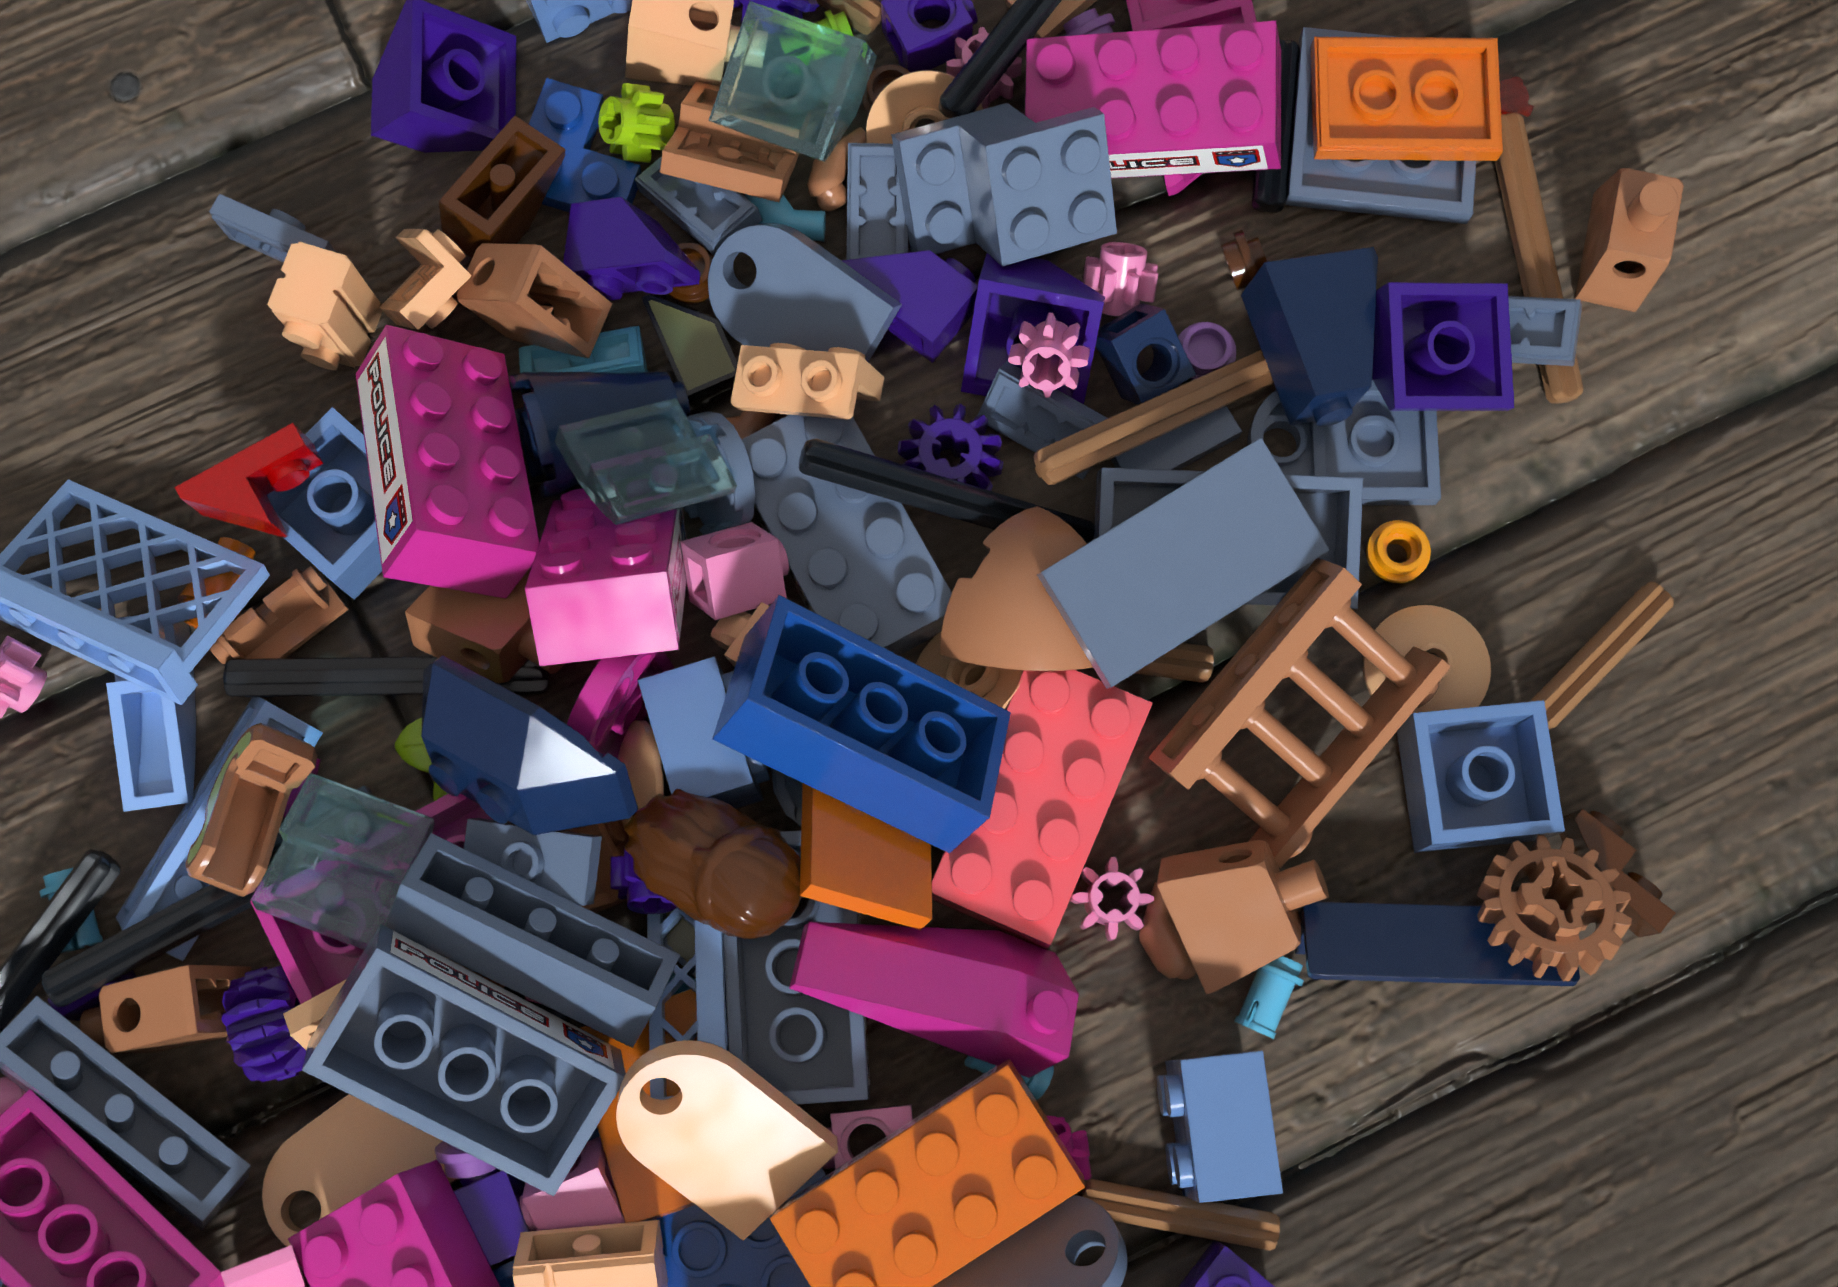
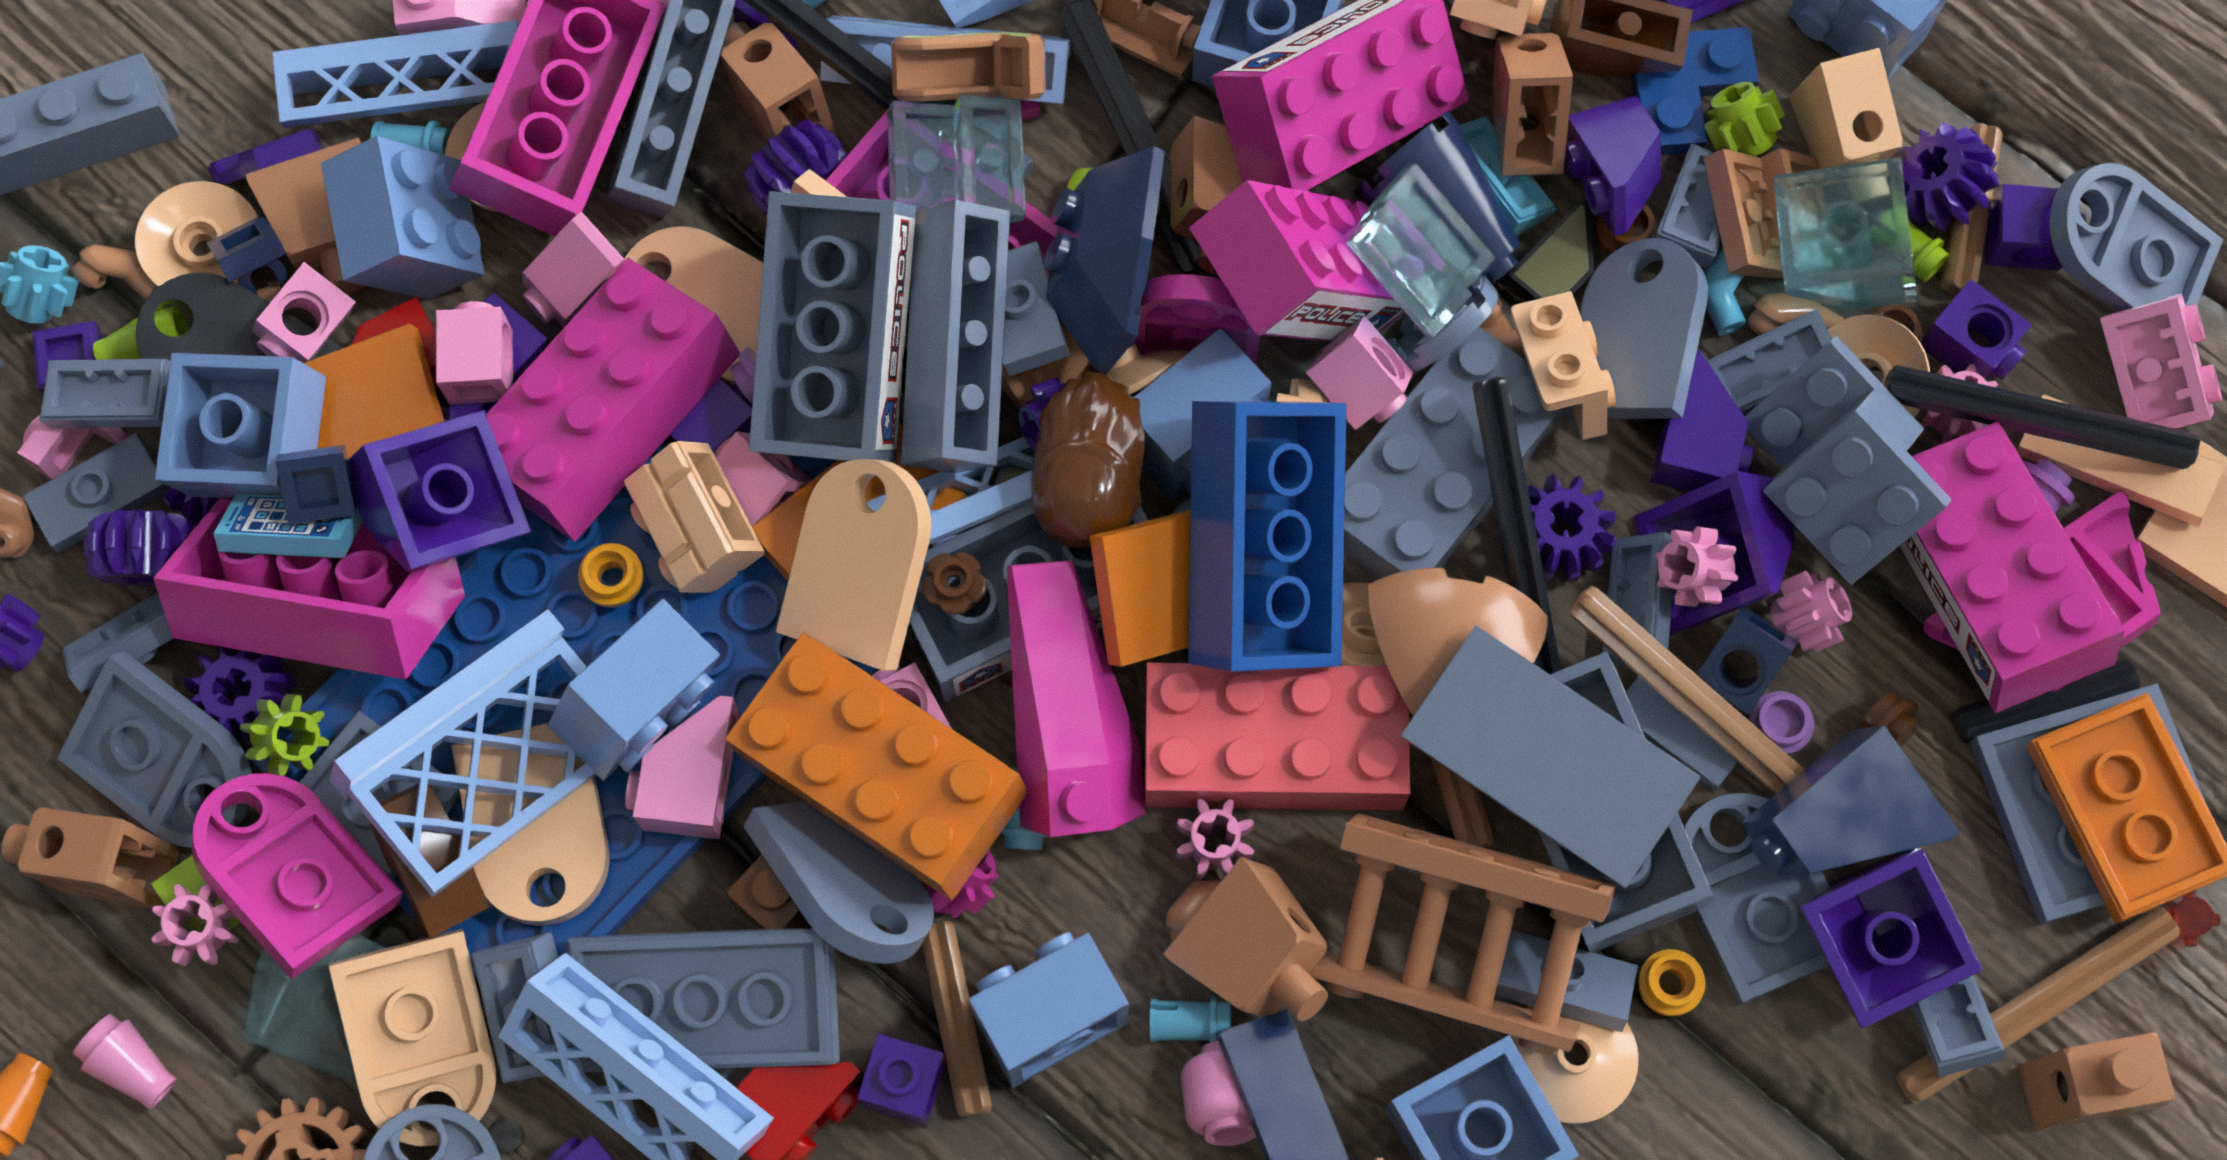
camera: 65 degrees right, 5 degrees down
none -> reddish brown plate [921,552,987,615]
none -> bright pink head [1181,1041,1256,1146]
none -> sand blue plate [1495,930,1638,1032]

